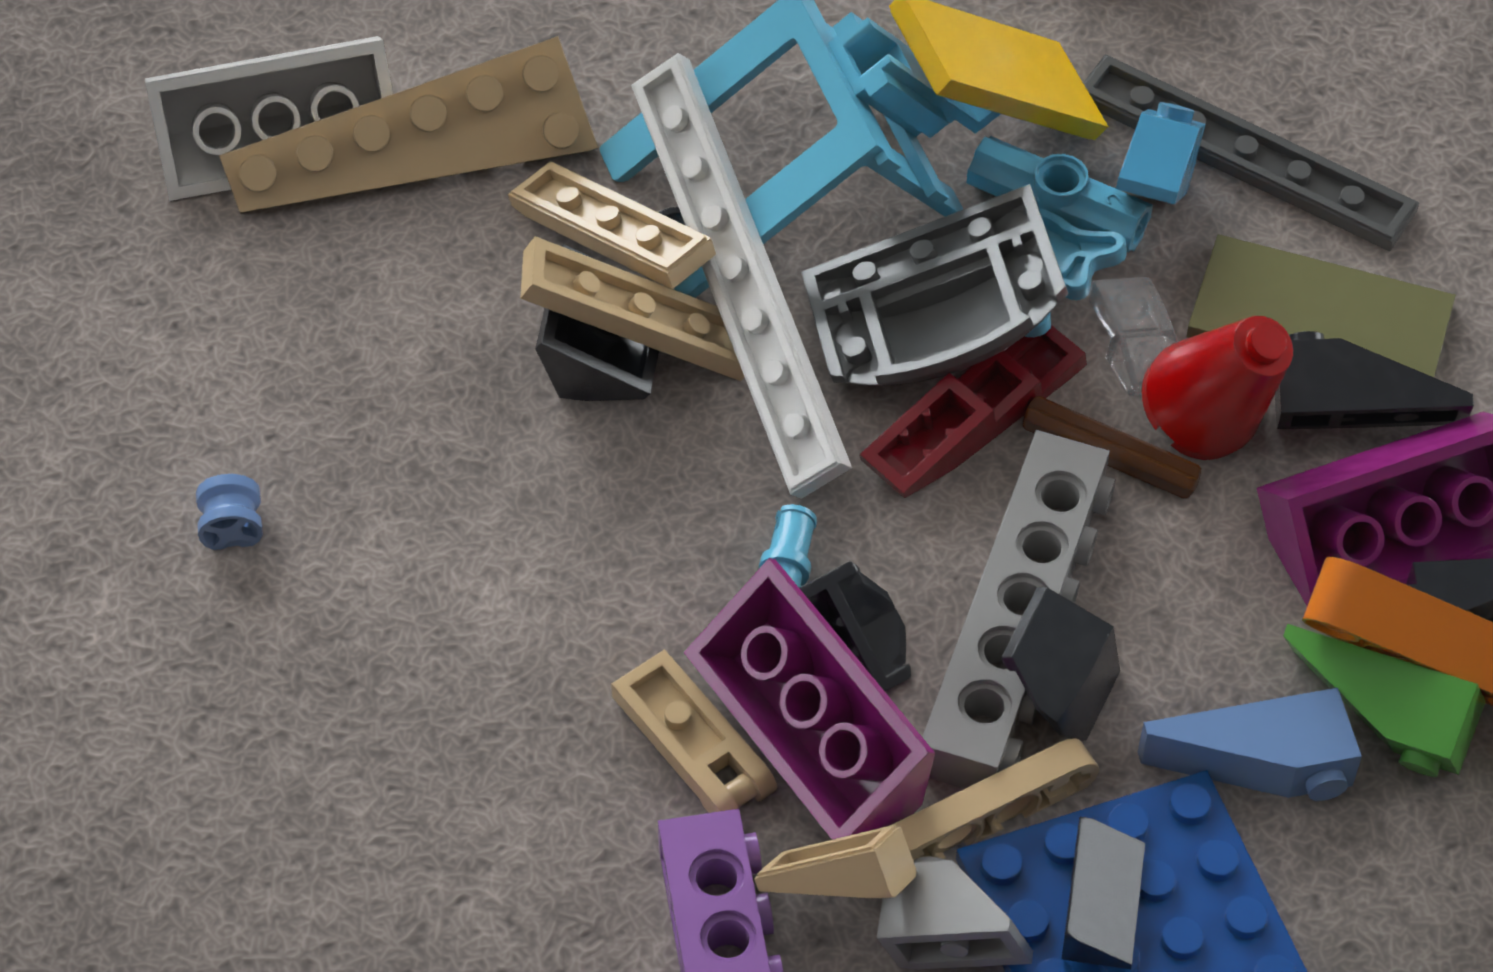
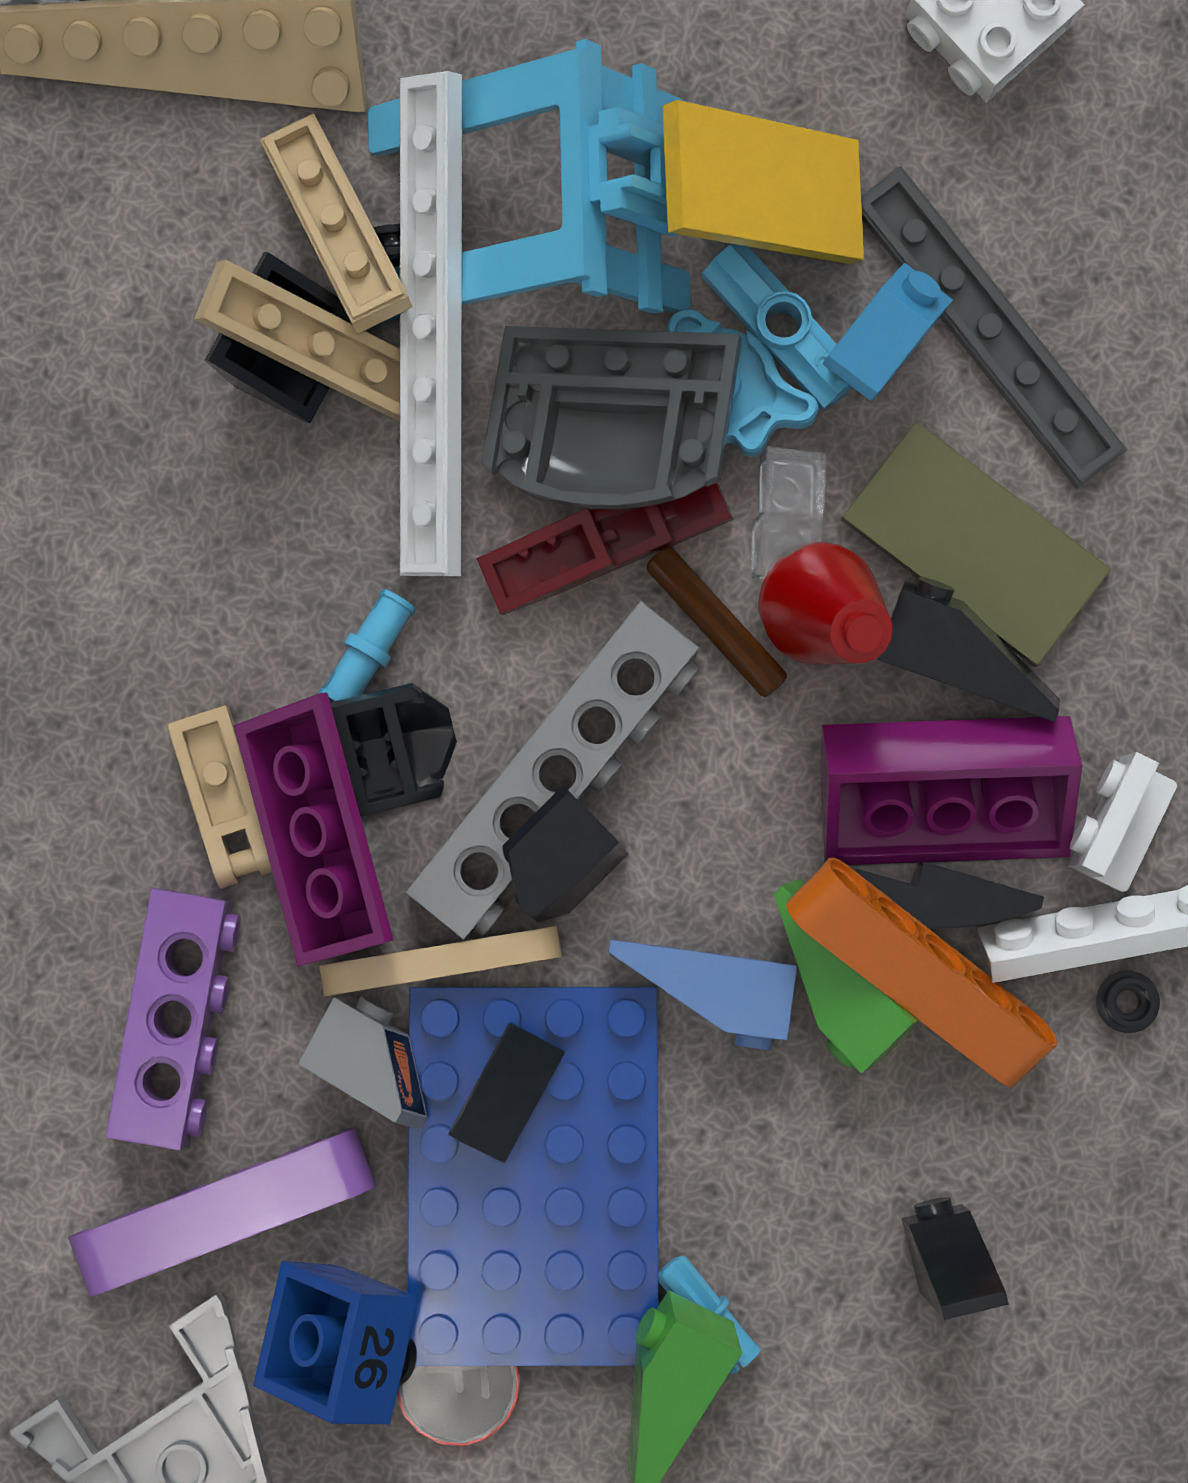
camera: 20 degrees right, 30 degrees up
tan slope [754,825,916,898] -> none

